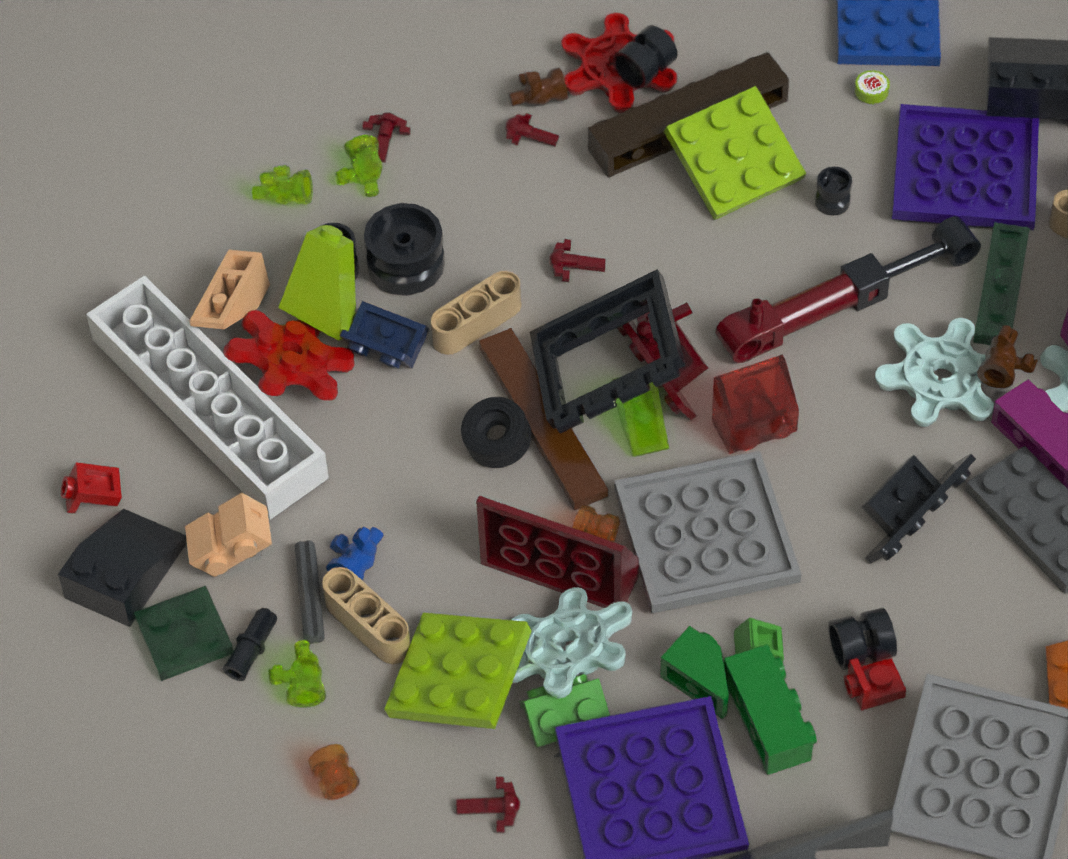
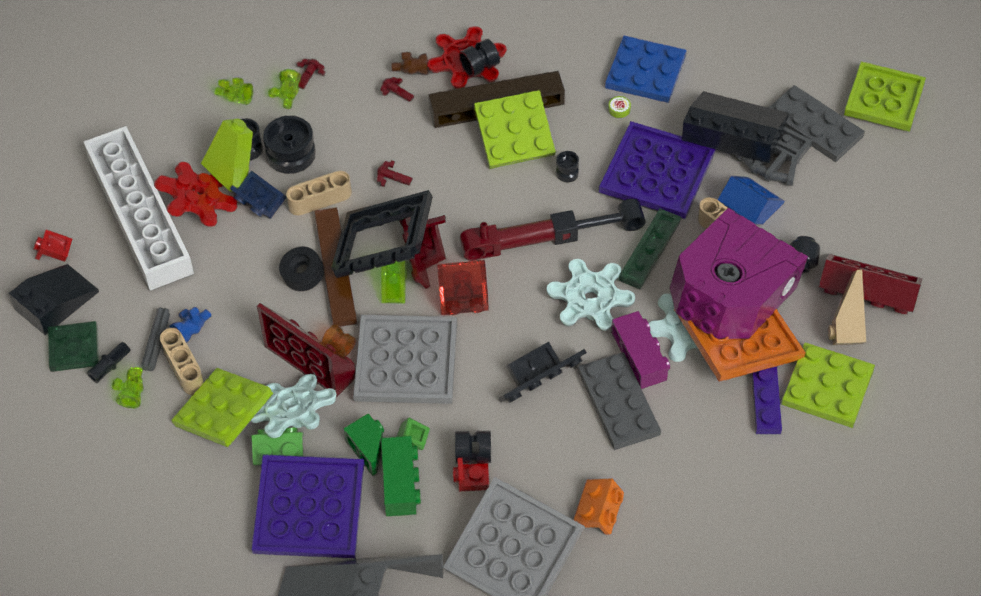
camera: 15 degrees right, 0 degrees up
light nougat piece [185,493,272,577] -> none
light nougat slope [189,250,270,330] -> none
clear orange wheel [308,744,360,800] -> none
dark red piece [456,776,521,833] -> none
reddish brown piece [977,325,1038,388] -> none

